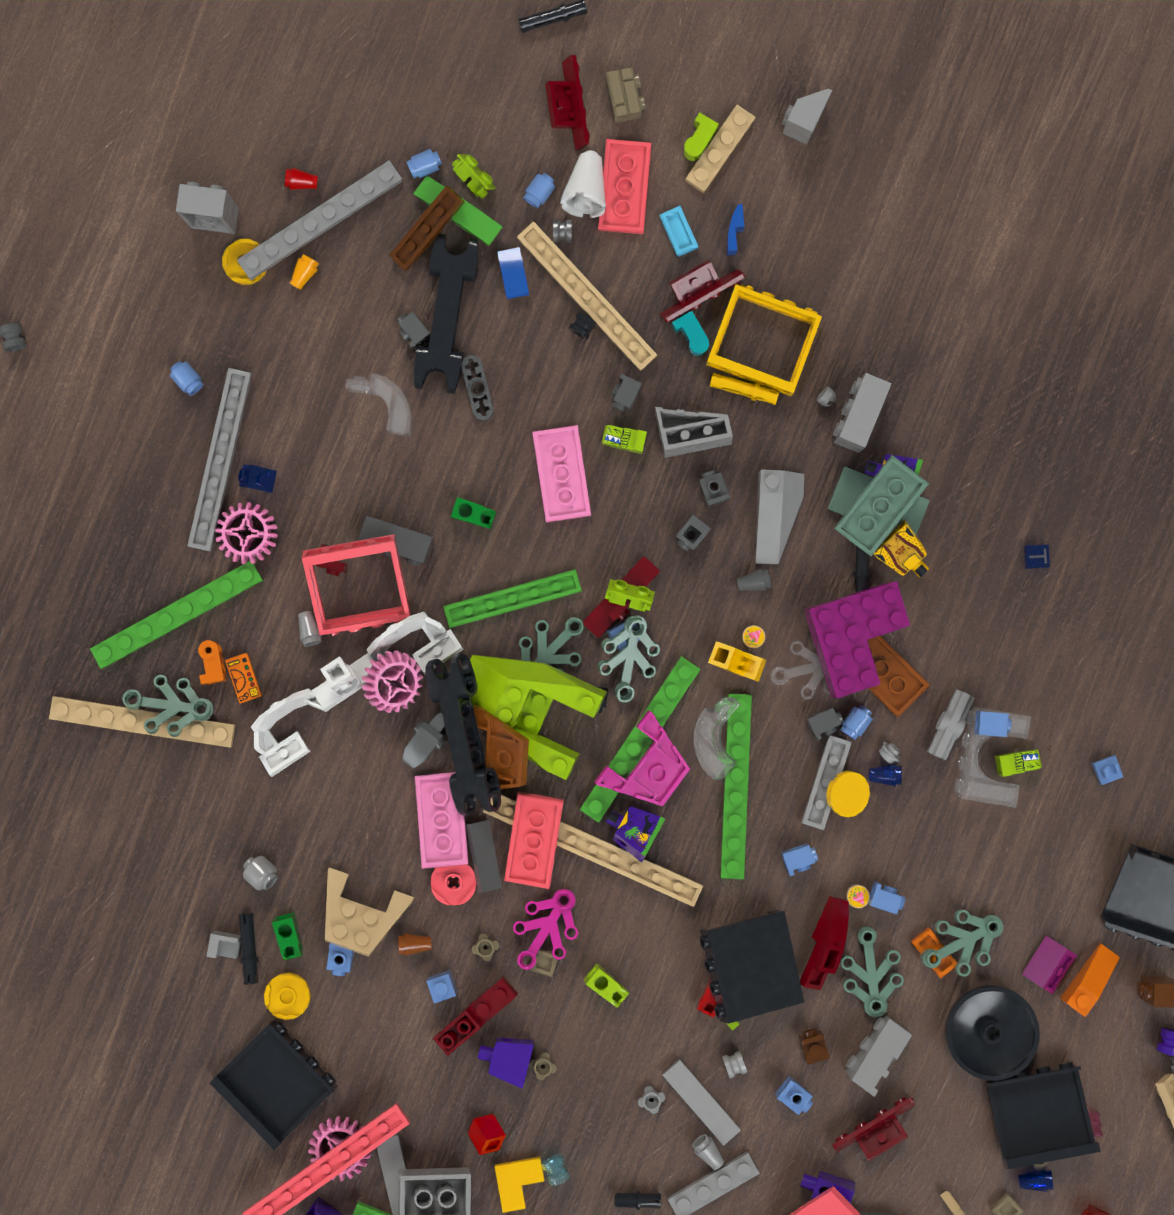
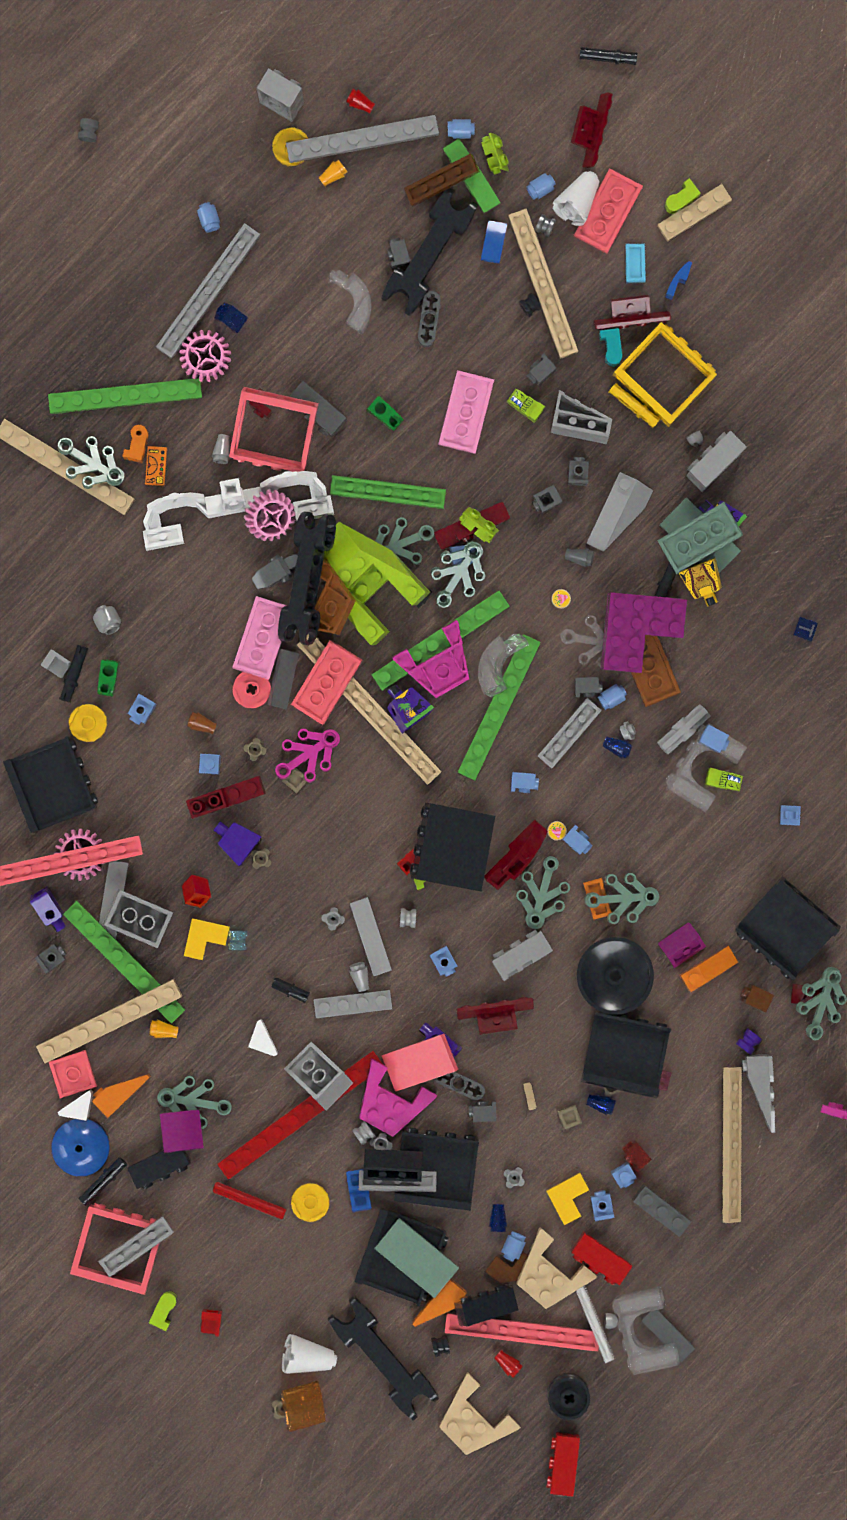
camera: 20 degrees right, 0 degrees up
tan wing [325,868,414,957] -> none
lime leg [584,963,630,1008] -> none
dark tan brick [606,67,645,123] -> none
yellow brick [708,641,767,682] -> none
light grey slope [782,89,832,145] -> none
reddish brown bracket [799,1028,830,1065] -> none
yellow tile [826,771,870,818] -> none

